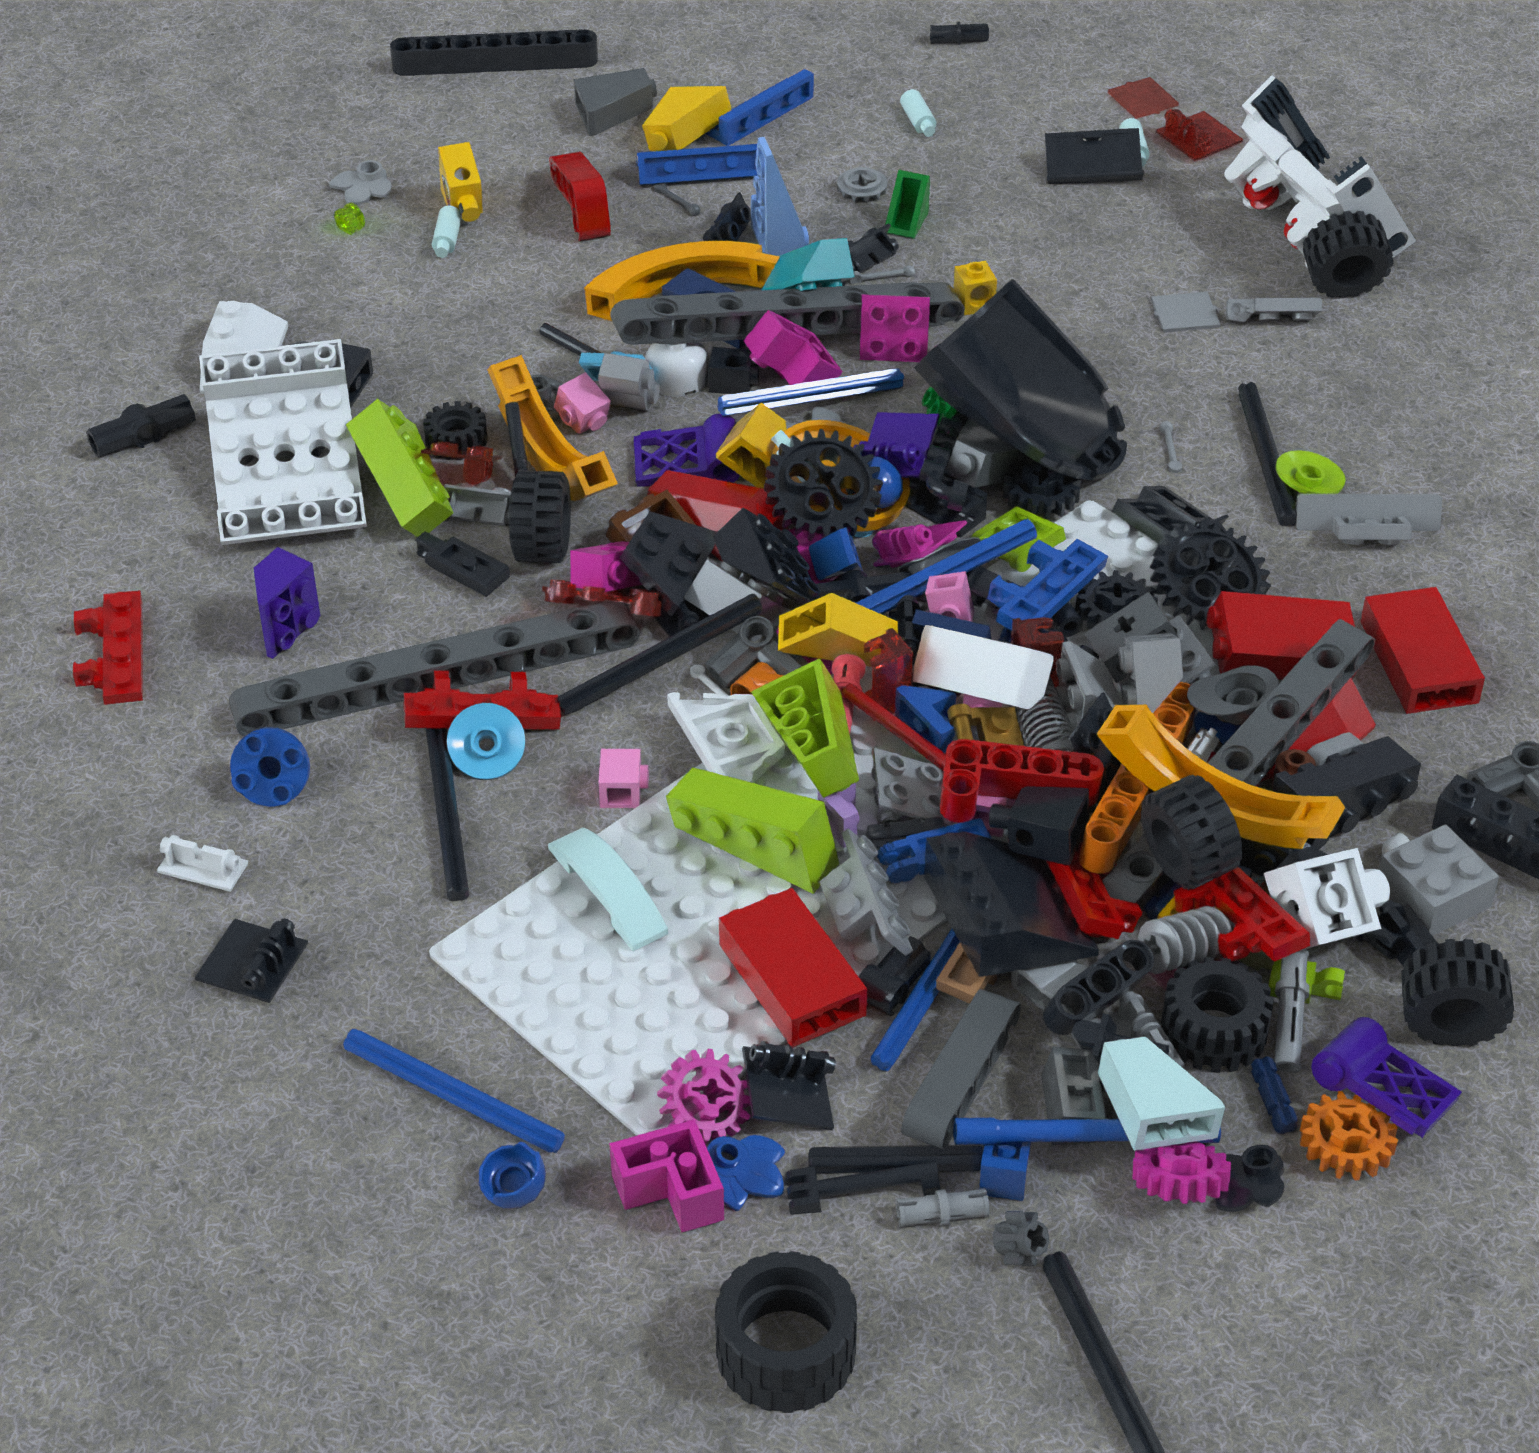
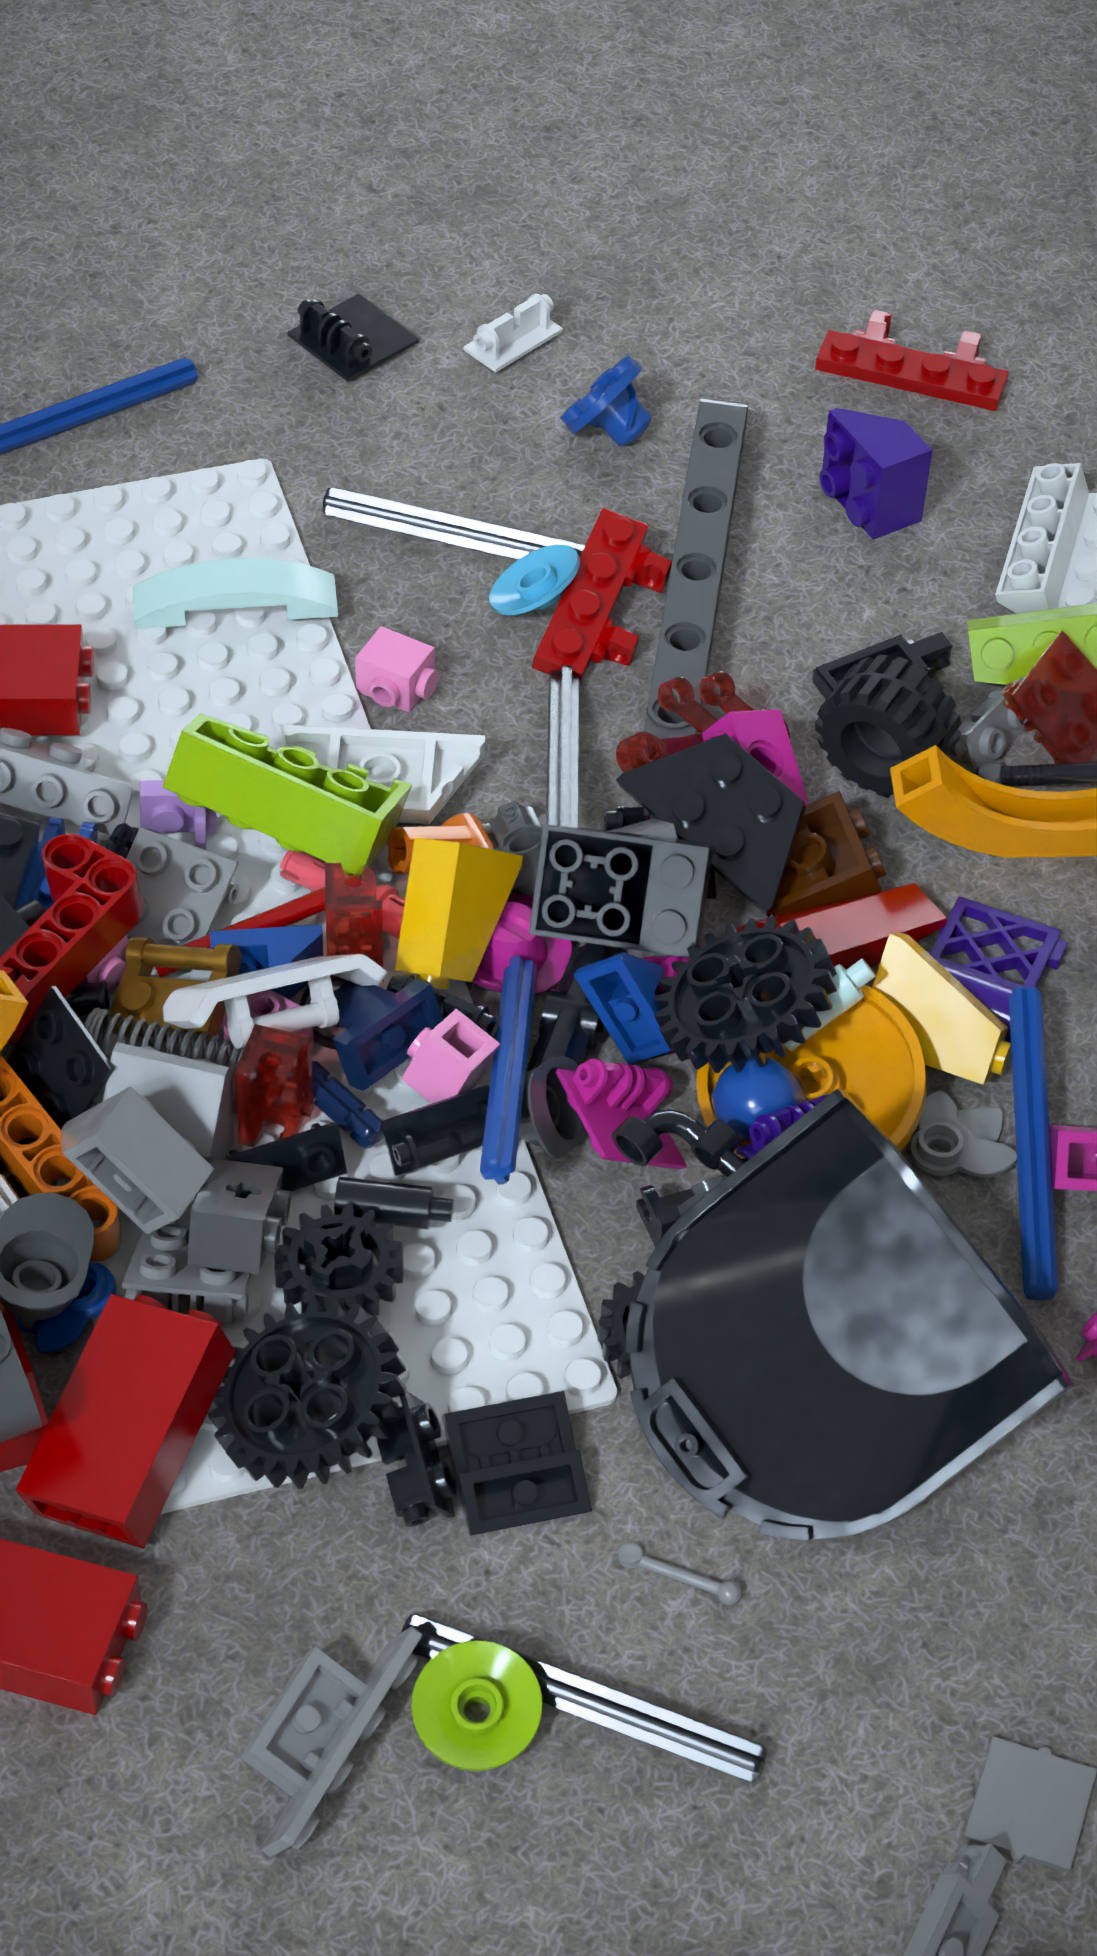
camera: 115 degrees right, 5 degrees up
lime wedge [666,767,840,894] -> none
lime plate [971,507,1066,572] -> none
blue hinge [987,539,1108,640] -> none

